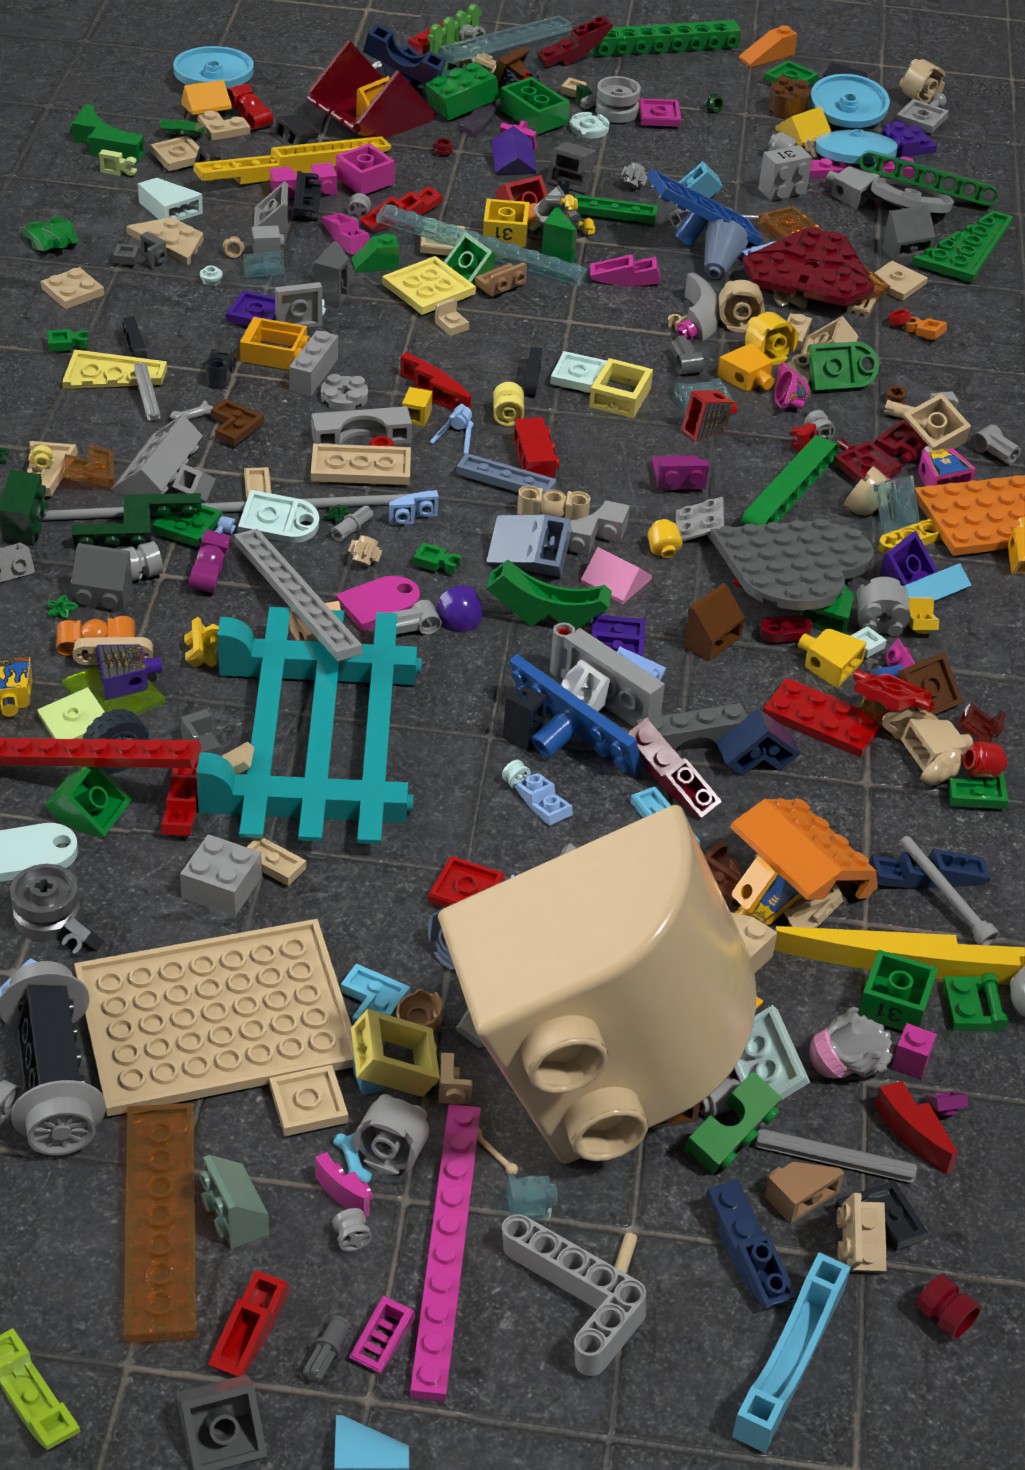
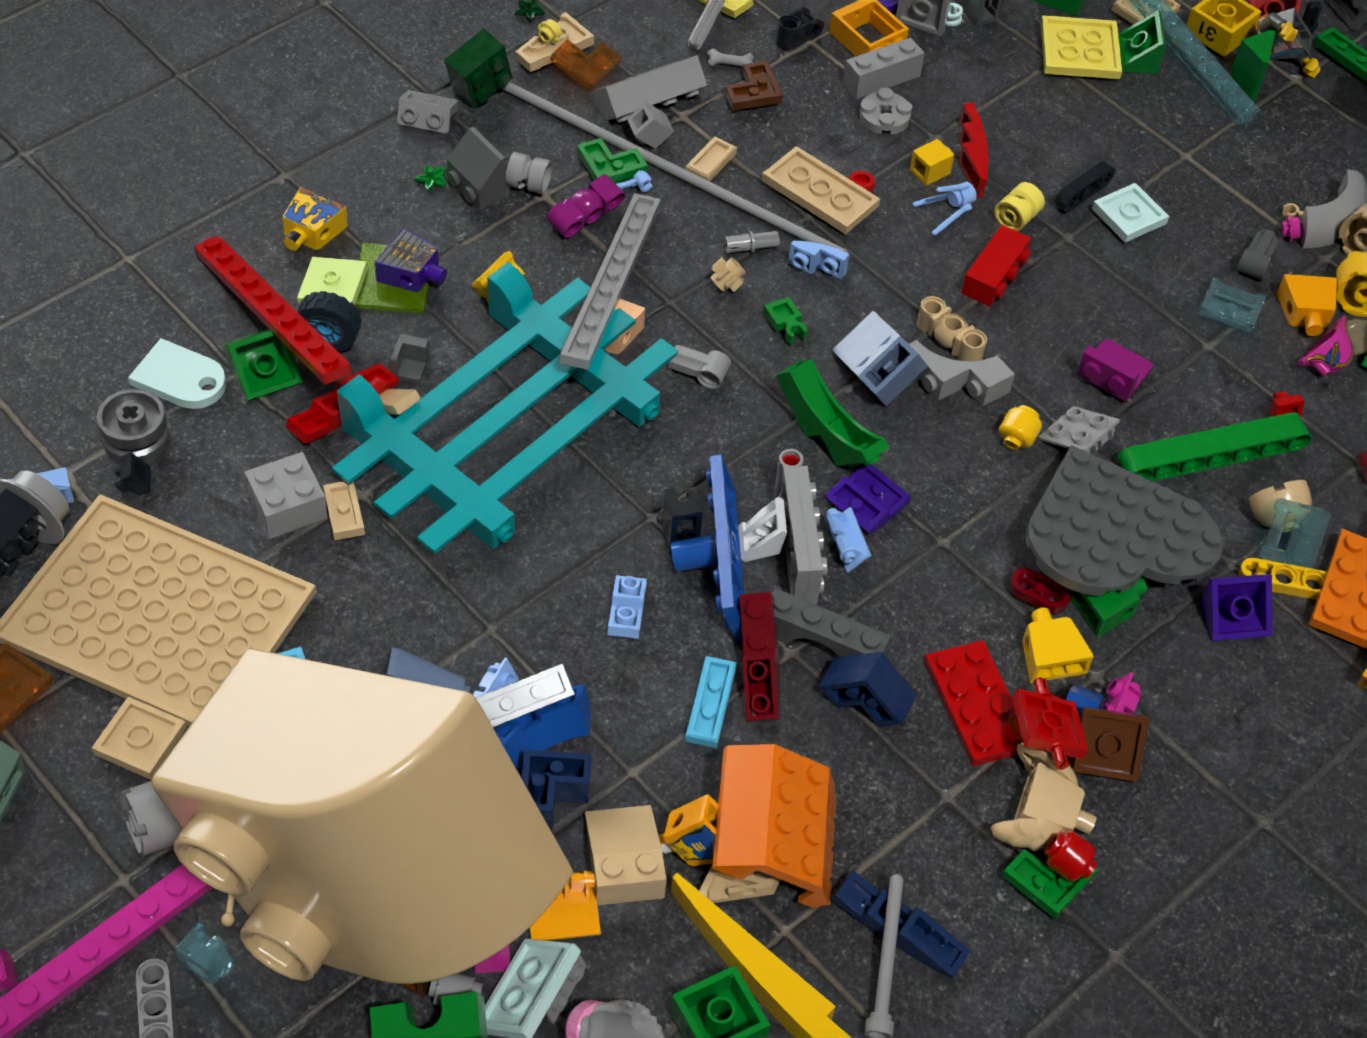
camera: 40 degrees right, 10 degrees up
orange piece [56,616,135,656] -> none
dark green bracket [72,493,202,546] -> none
tan beam [73,637,153,665] -> none
light aqua tile [238,490,319,543] -> none
light grey arch [311,406,412,445] -> none
dark pink slope [315,1152,373,1217] -> none
dark green plant [324,504,353,524] -> none
light grey wheel [332,1208,372,1251] -> none
medium azure piece [333,1133,372,1184] -> none
dark pink tile [335,576,420,632] -> none
red plate [428,856,505,908] -> none
tan bracket [435,298,469,336] -> none
dark purple helmet [436,585,483,632] -> none
sand blue plate [456,453,557,493] -> none
medium nougat bracket [475,262,527,296] -> none
light aqua bush [502,760,531,788] -> none
bright pink slope [581,547,652,605] -> none
light yellow window [589,358,653,419] -> none
dark pink slope [590,254,661,286] -> none
torso [681,390,737,442] -> none
reddish brown slope [684,583,745,662] -> none
copper wing [704,840,744,907] -> none
light grey wheel [804,410,836,440] -> none
dark red plate [833,438,902,489] -> none
light aqua plate [851,626,887,658] -> none
light grey brick [856,577,910,636] -> none
medium azure tile [903,563,972,602] -> none
yellow bracket [908,597,939,634] -> none
clear red bracket [959,703,1006,742] -> none

